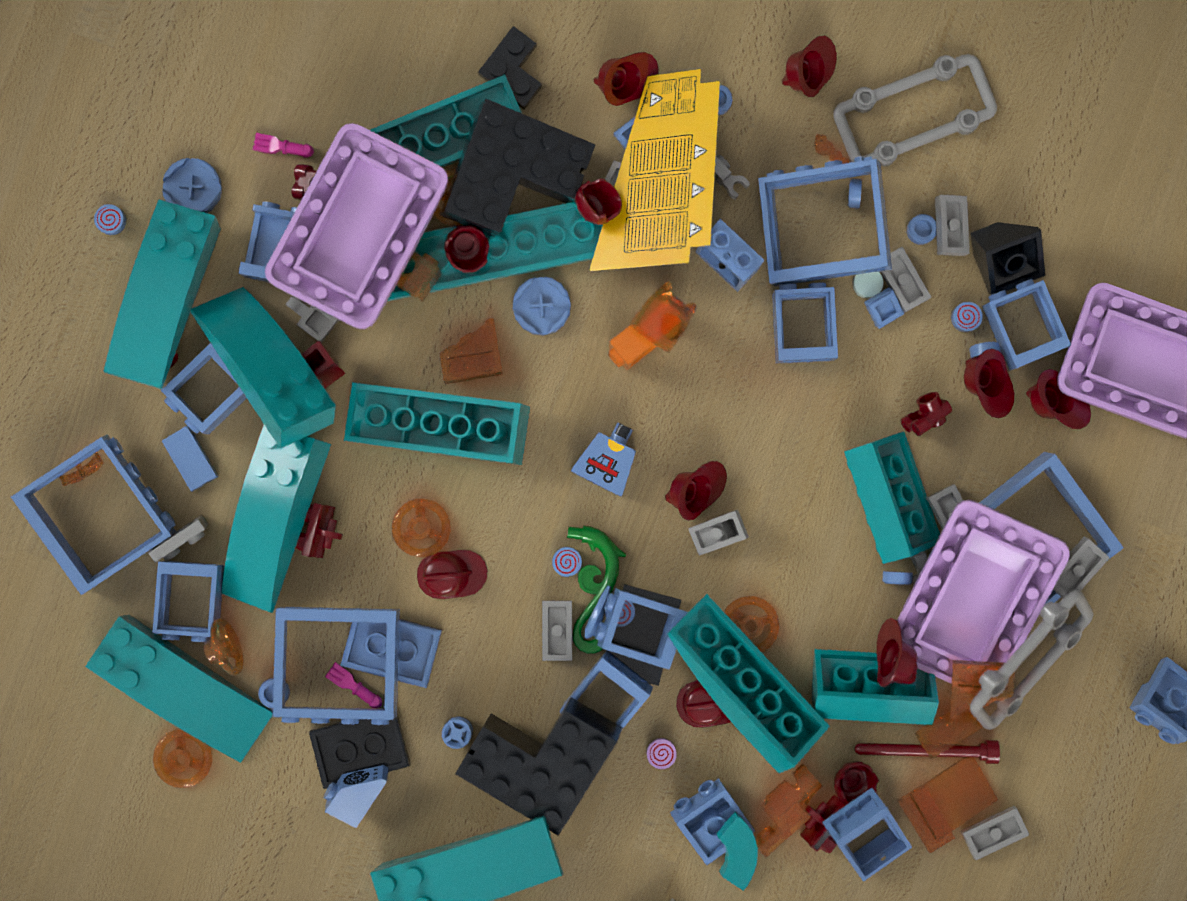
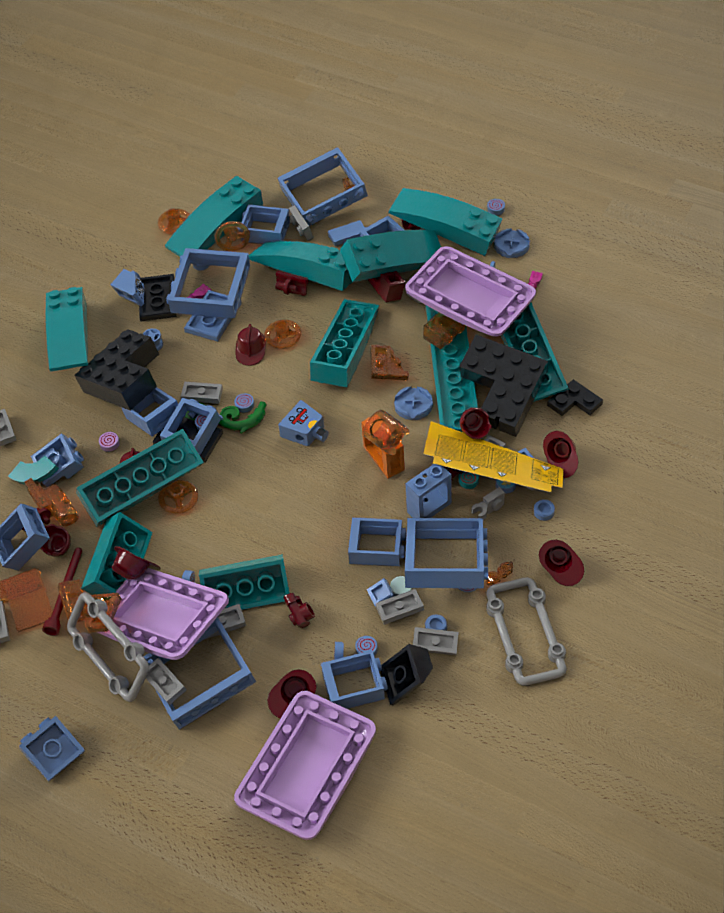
camera: 100 degrees right, 35 degrees down
dark red hair [444,225,489,273] -> none
dark red piece [665,461,727,521] -> none
light grey slope [688,510,749,556] -> none
dark red piece [964,348,1015,419] -> none

